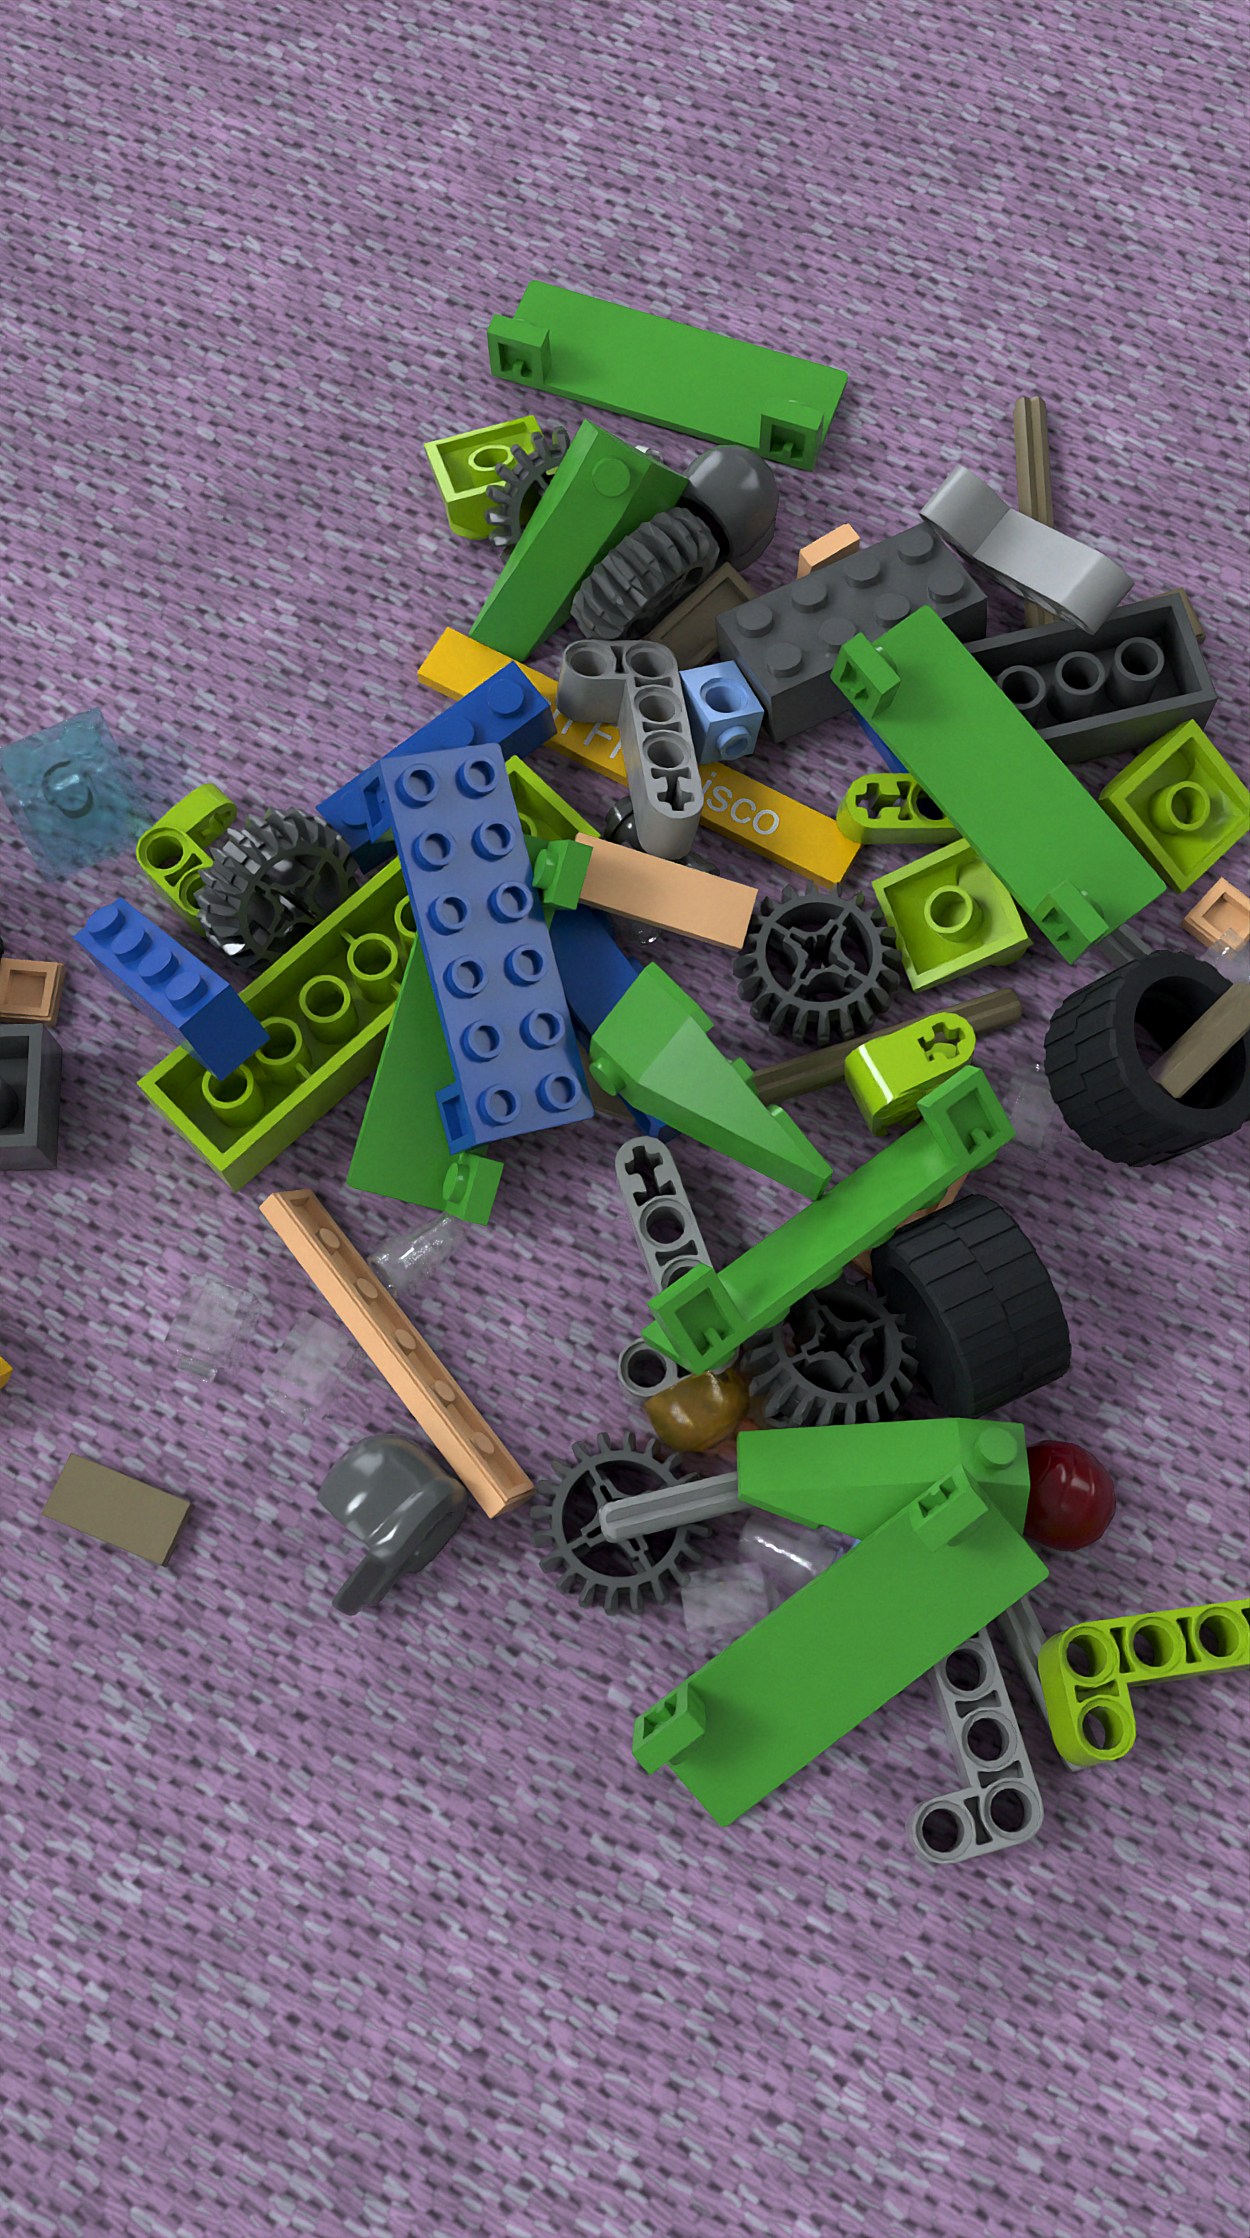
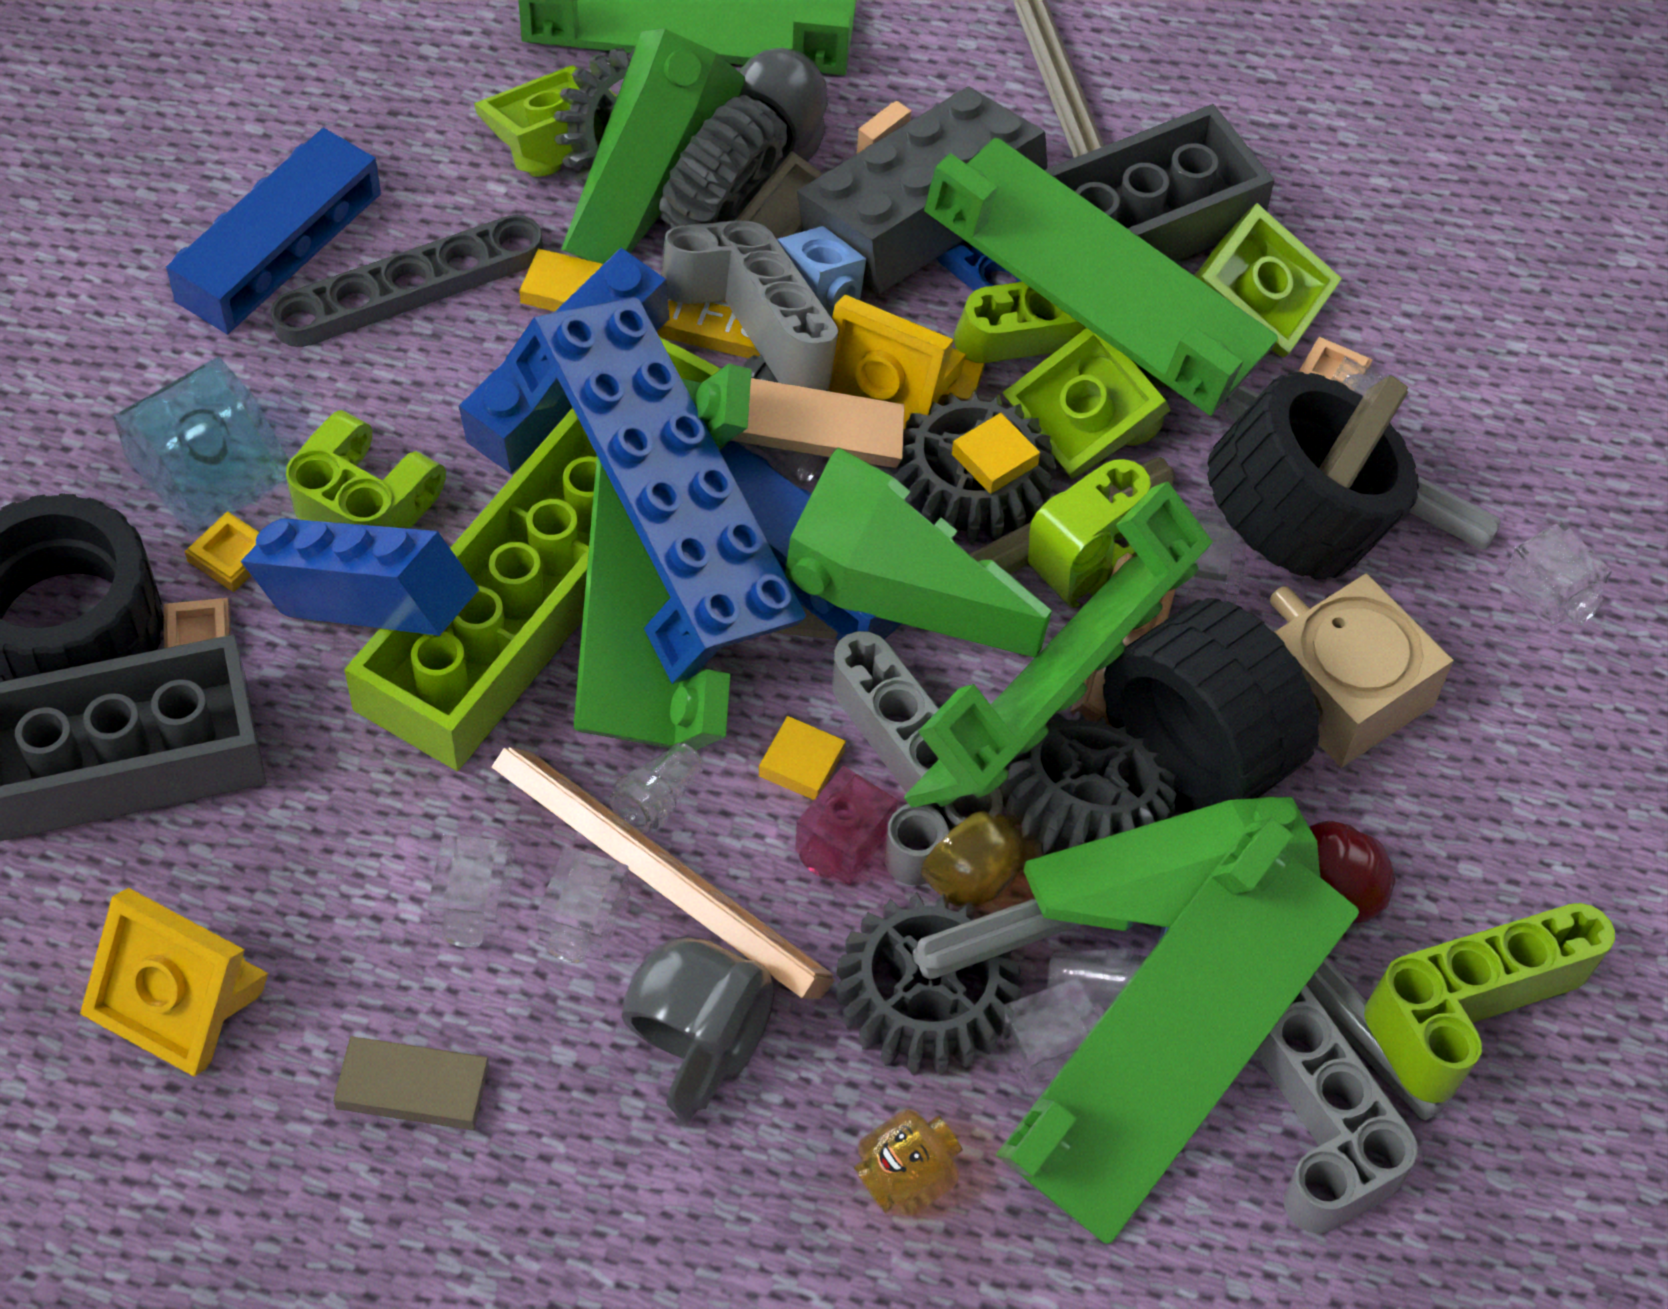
camera: 20 degrees left, 15 degrees down
dark grey gear [193,806,361,973] -> none
light grey beam [918,464,1135,635] -> none
none -> blue brick [166,127,381,335]
none -> yellow tile [184,511,260,593]
none -> dark grey beam [271,215,543,347]
none -> yellow tile [759,716,846,801]
none -> clear pink brick [795,765,898,886]
none -> yellow bracket [828,294,966,429]
none -> clear yellow head [853,1108,963,1217]
none -> yellow tile [952,412,1040,494]
none -> tan piece [1270,573,1454,768]

